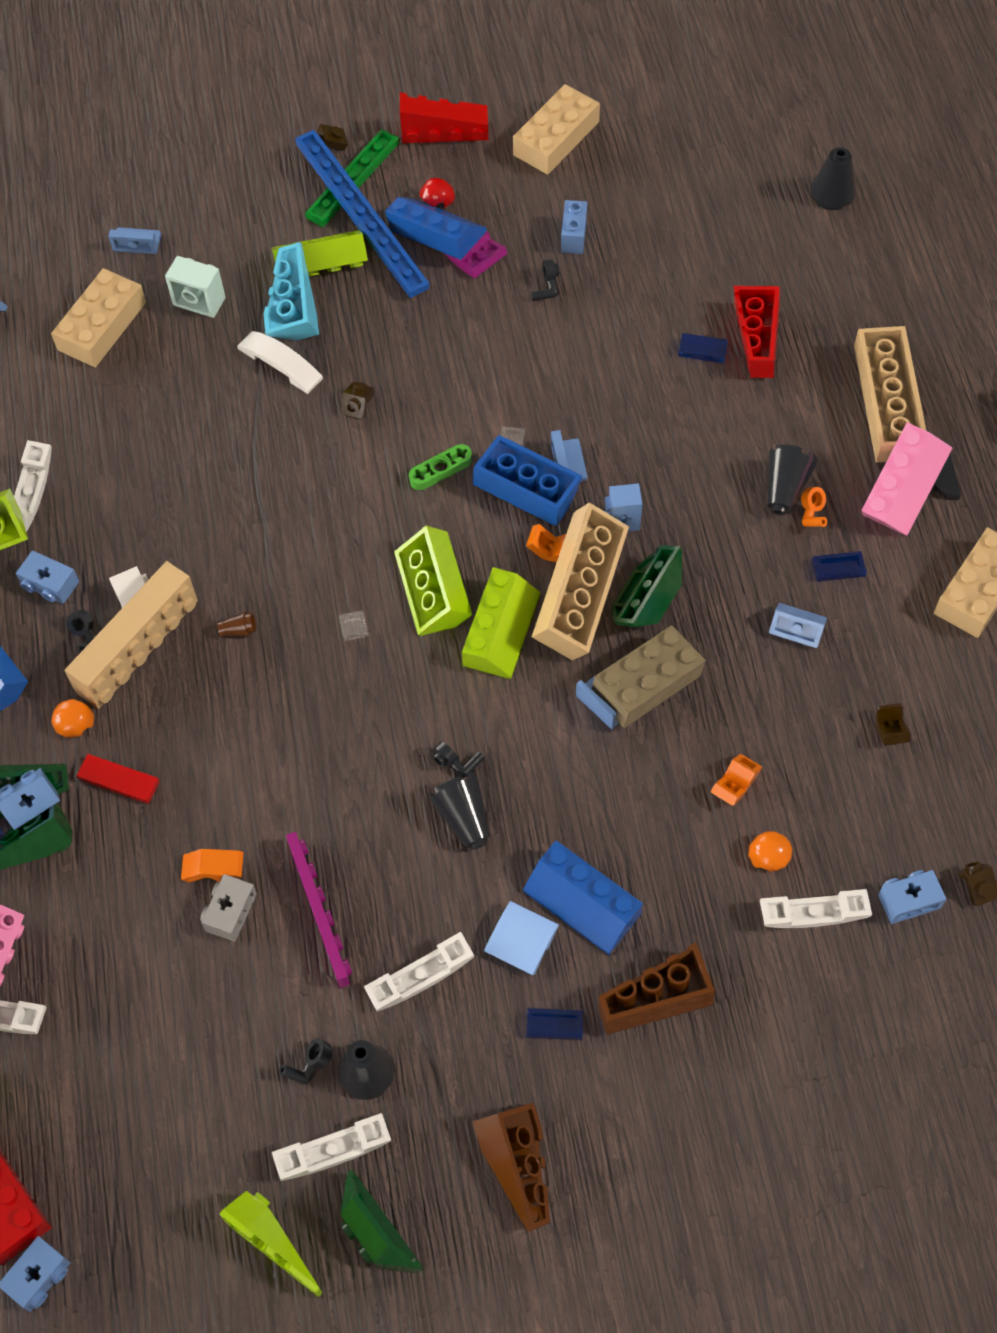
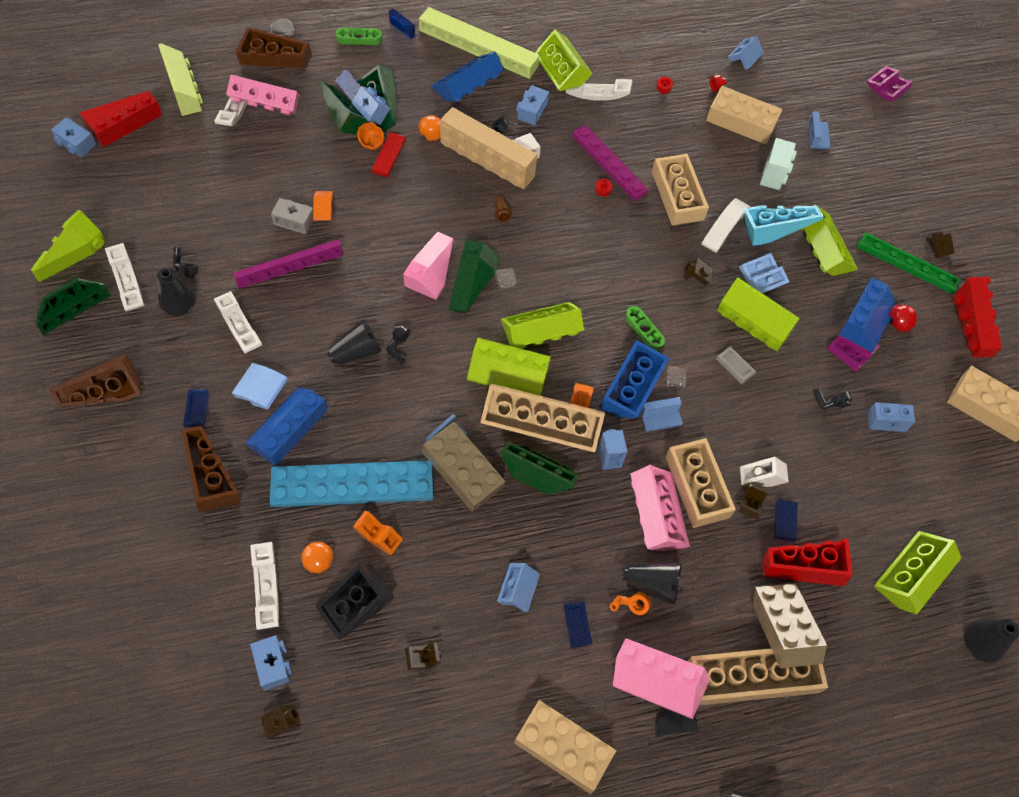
camera: 80 degrees right, 0 degrees up
blue plate [295,130,429,298] -> none
none -> dark azure plate [270,460,433,507]
none -> black slope [315,564,395,640]
none -> orange hair [357,122,385,150]
none -> bright pink wedge [404,232,453,300]
none -> dark green wedge [449,239,500,313]
none -> magenta plate [572,125,649,201]
none -> red tile [595,179,613,197]
none -> bright pink slope [631,465,690,551]
none -> tan brick [652,154,709,226]
none -> red tile [656,77,673,94]
none -> tan brick [666,438,736,528]
none -> red tile [710,75,727,92]
none -> light grey tile [716,346,756,384]
none -> lime slope [717,278,800,351]
none -> light blue slope [739,253,789,294]
none -> dark brown bracket [739,484,768,520]
none -> white slope [740,457,789,487]
none -> dark tan brick [752,583,827,668]
none -> magenta slope [867,66,912,102]
none -> lime slope [874,531,962,615]

